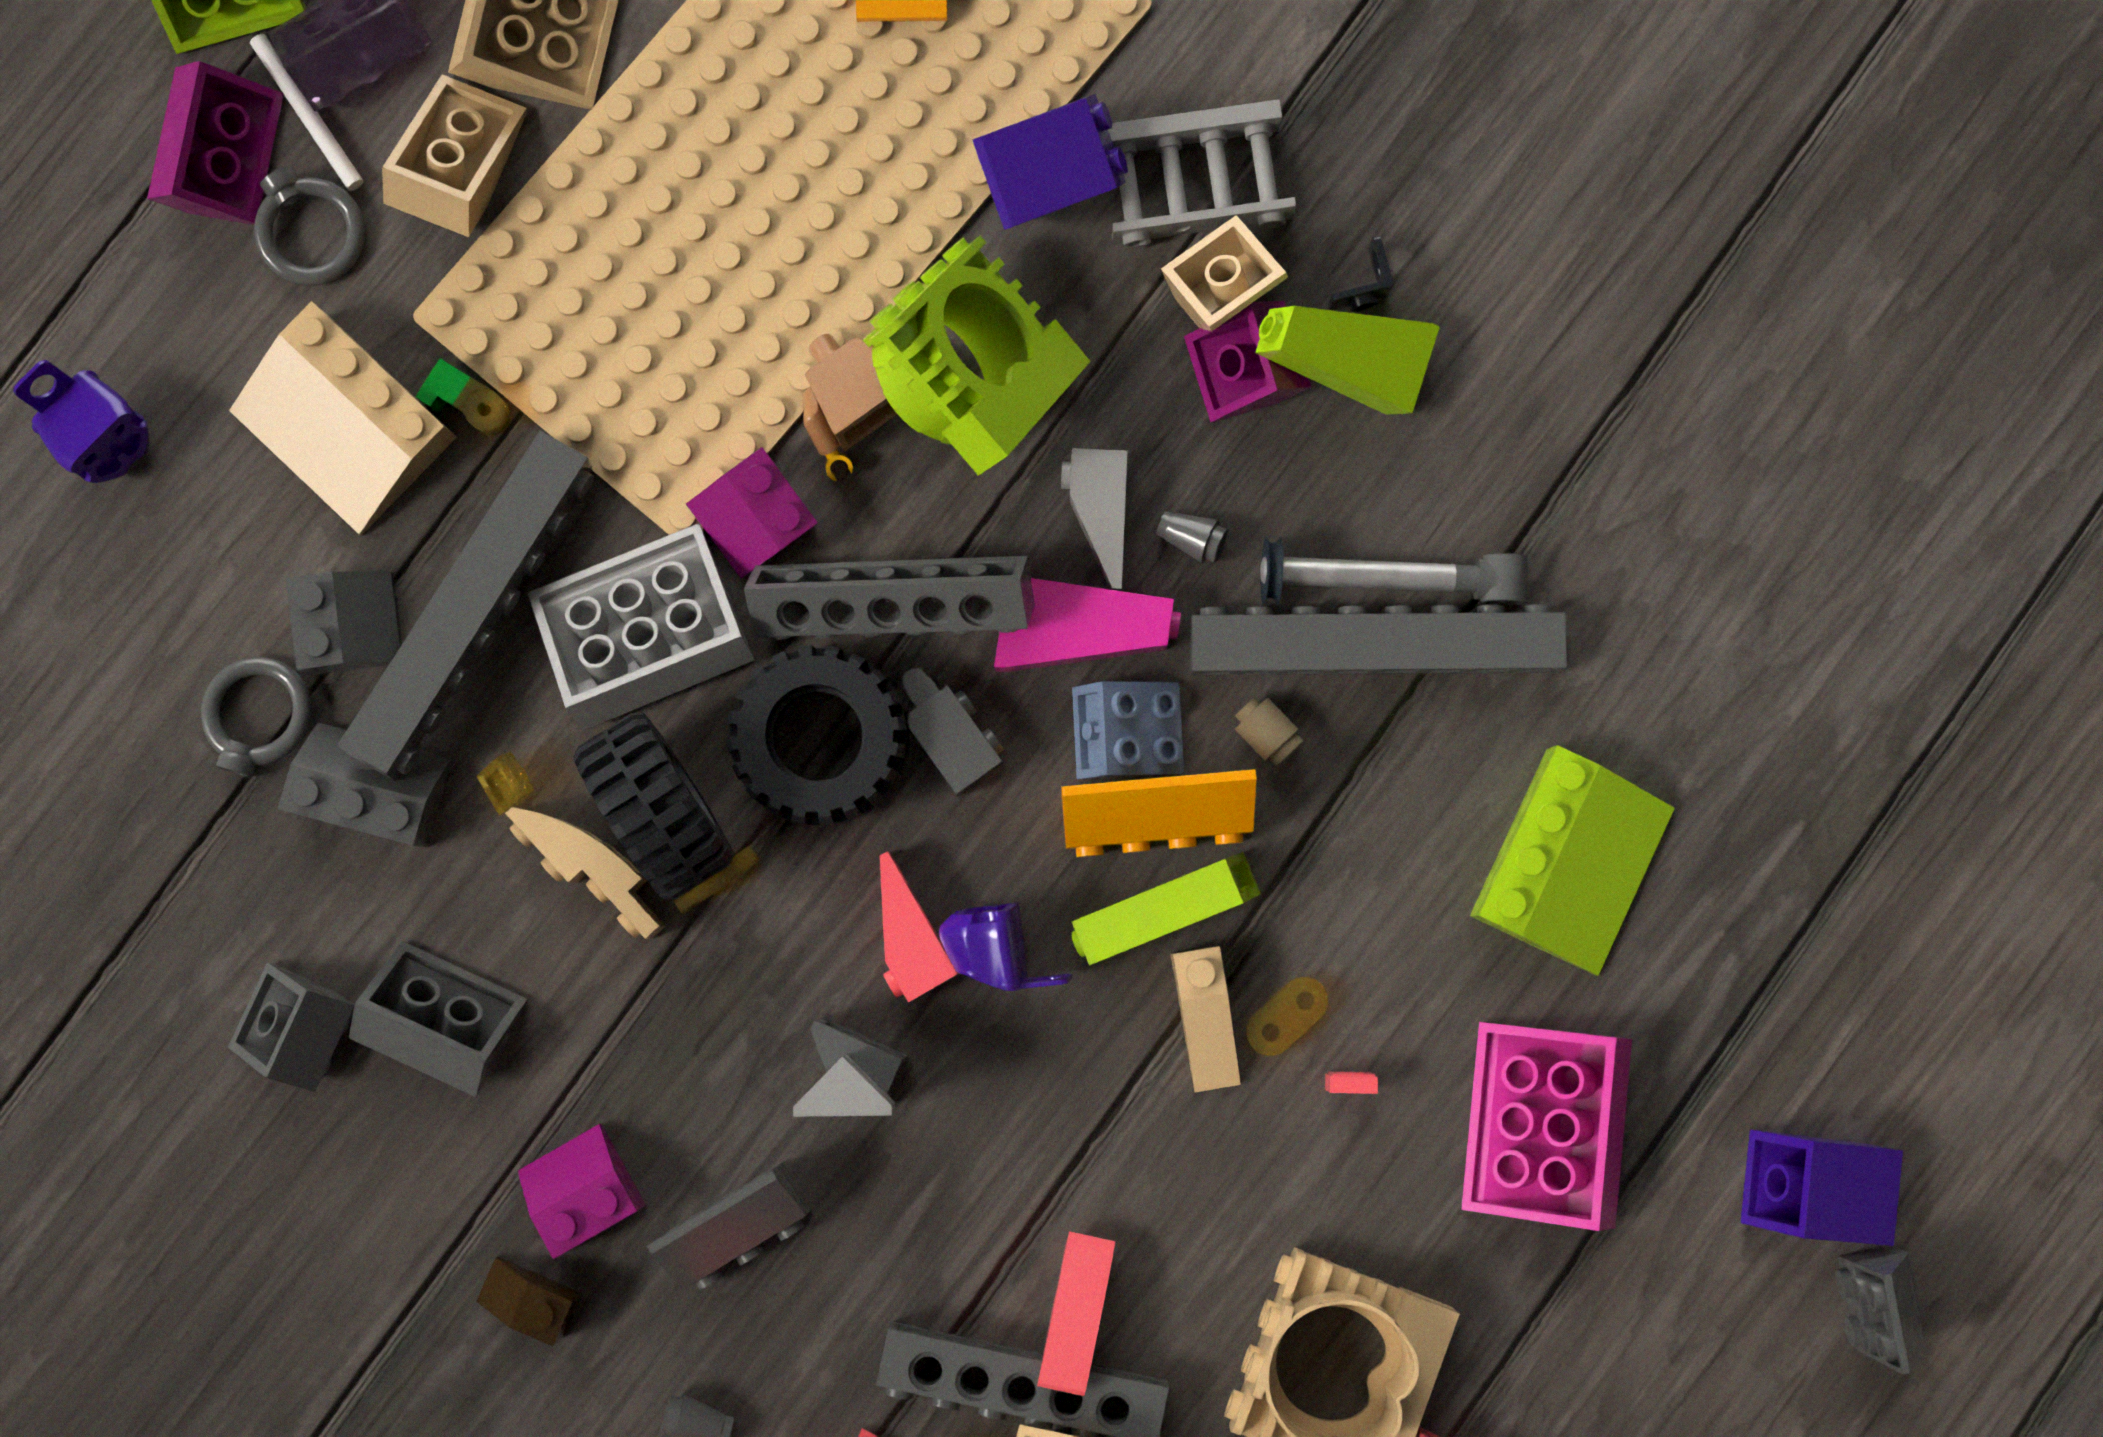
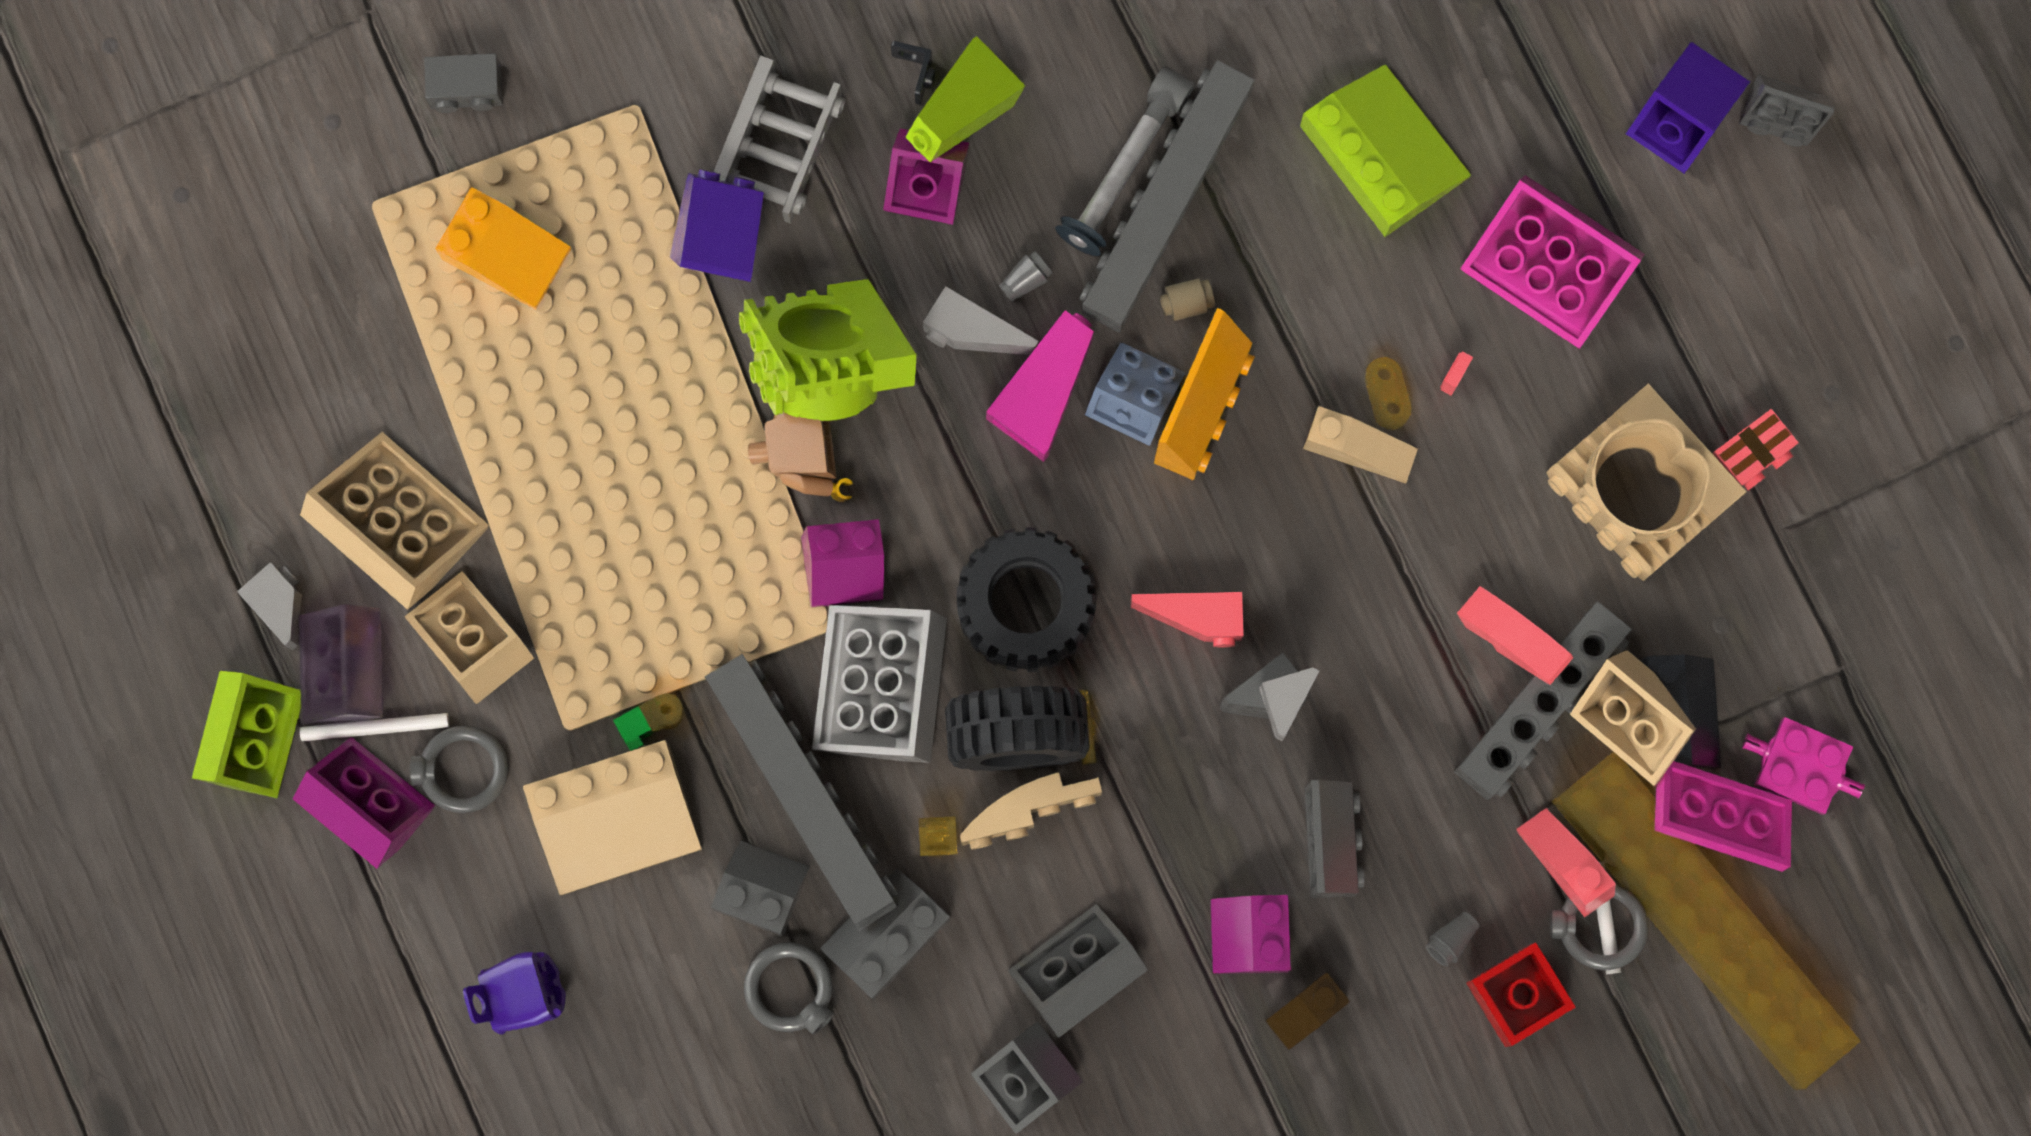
camera: 65 degrees left, 5 degrees down
dark grey brick [744,556,1035,640] -> none
dark grey hinge [901,667,1004,796] -> none
dark purple piece [939,902,1072,991] -> none
lime slope [1072,852,1261,965] -> none
tan slope [1161,215,1288,332] -> none

